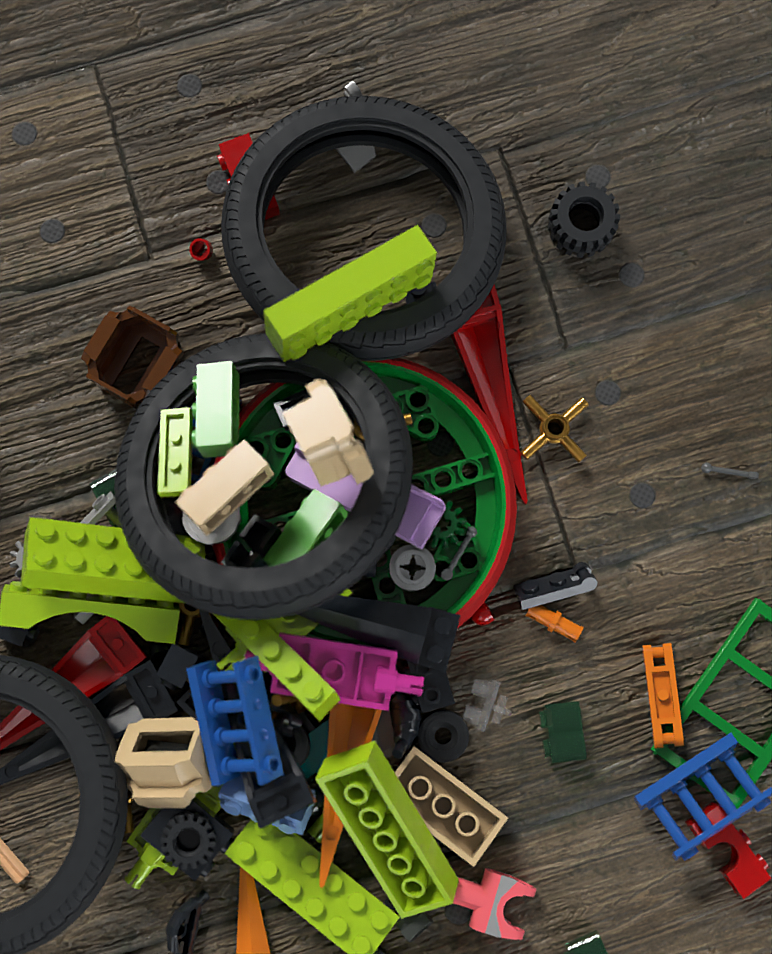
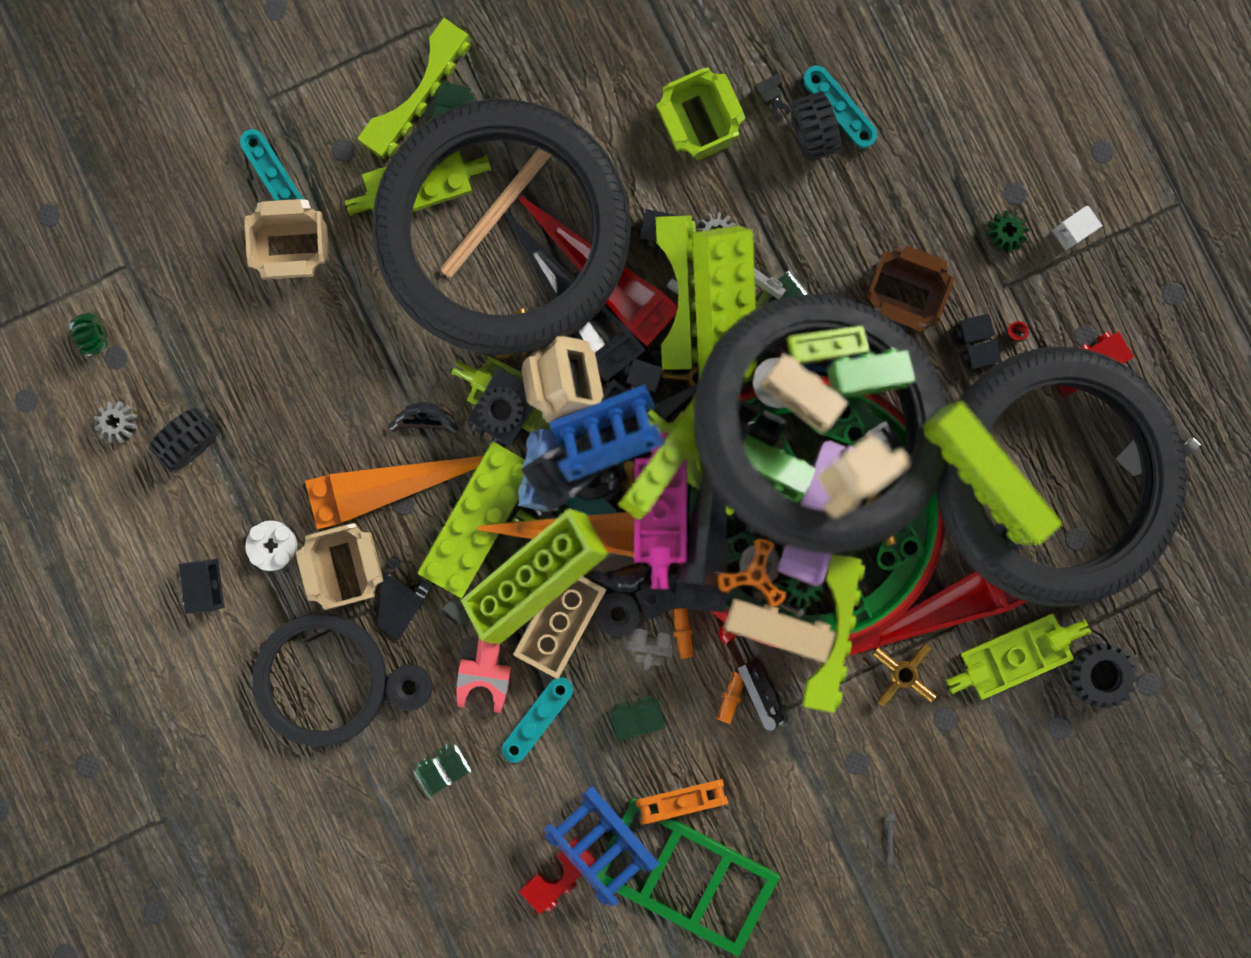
camera: 85 degrees right, 5 degrees up
none -> teal plate [502,677,573,763]
none -> orange pin [671,608,695,659]
none -> orange piece [718,539,786,607]
none -> tan brick [723,599,835,663]
none -> lime arch [802,554,865,712]
none -> lime plate [946,613,1091,700]
none -> black piece [954,313,1002,371]
none -> dark green gear [986,210,1029,253]
none -> white panel [1052,206,1102,251]

